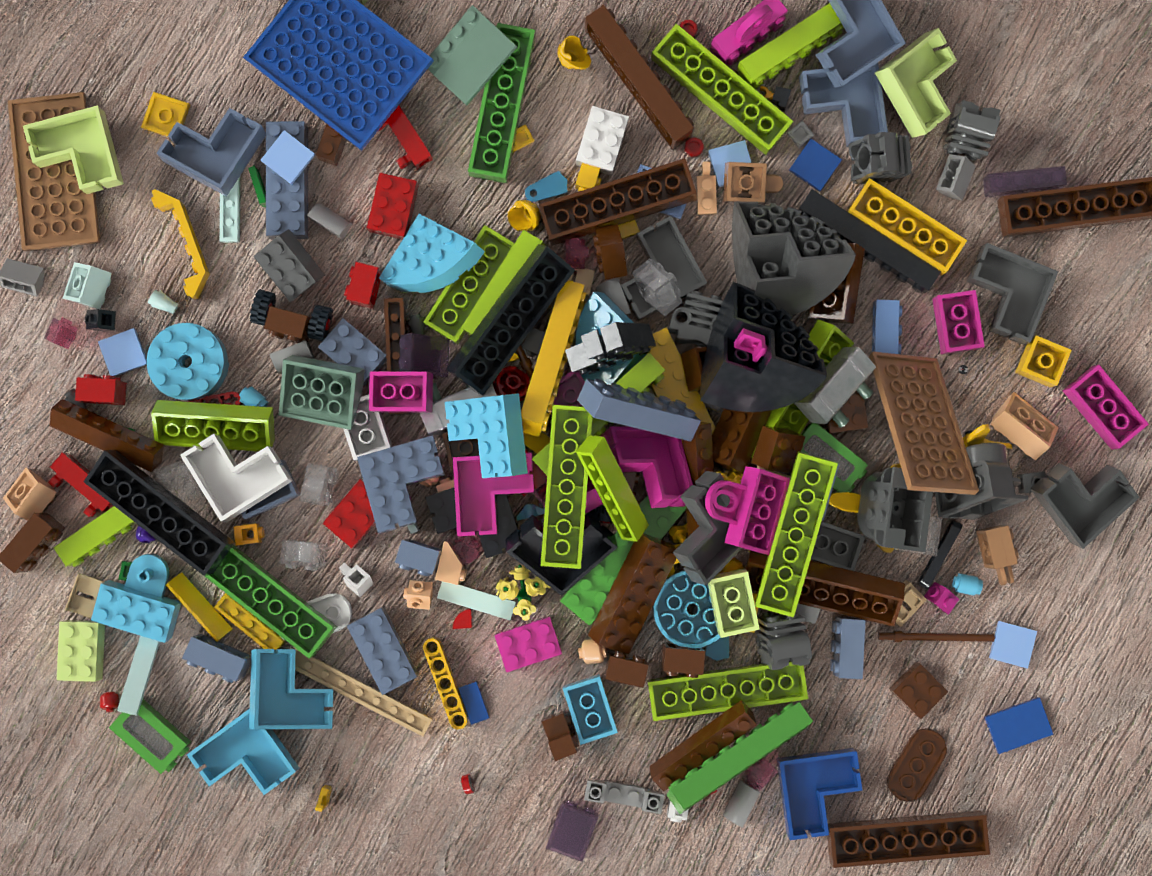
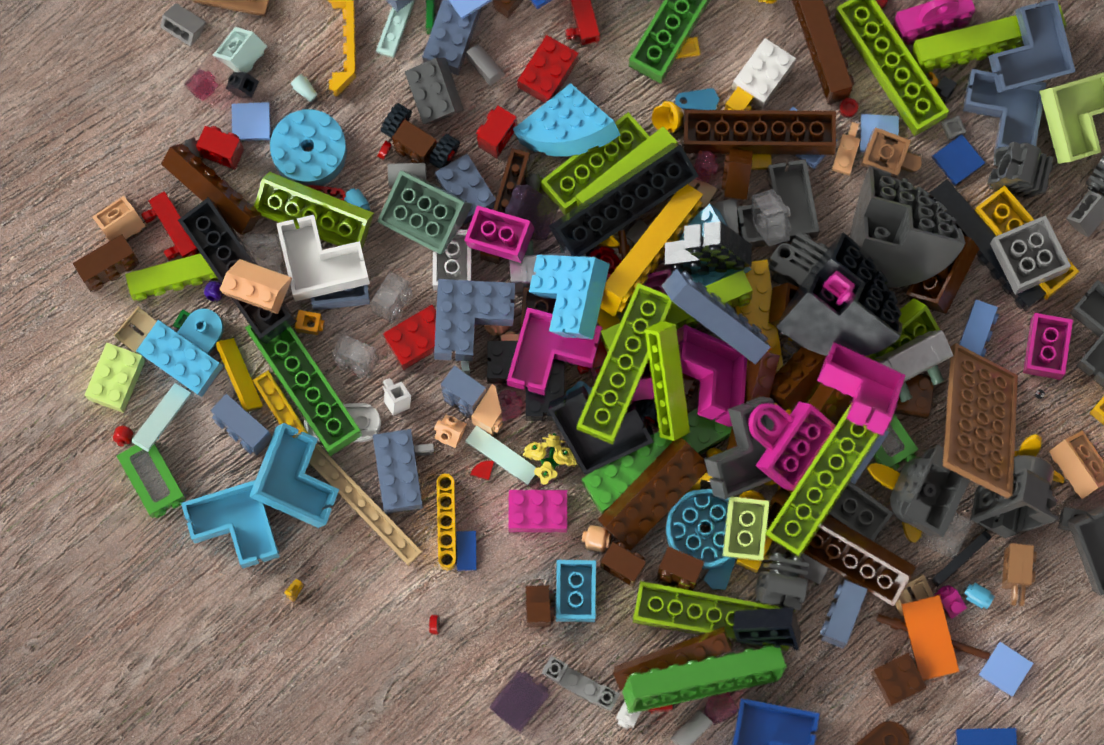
camera: 20 degrees right, 10 degrees down
none -> light nougat slope [220,259,292,314]
none -> red tile [377,141,392,160]
none -> light grey tile [414,444,435,456]
none -> black wedge [733,607,801,651]
none -> dark pink piece [817,343,906,435]
none -> orange tile [901,595,959,680]
none -> light grey slope [990,215,1071,295]

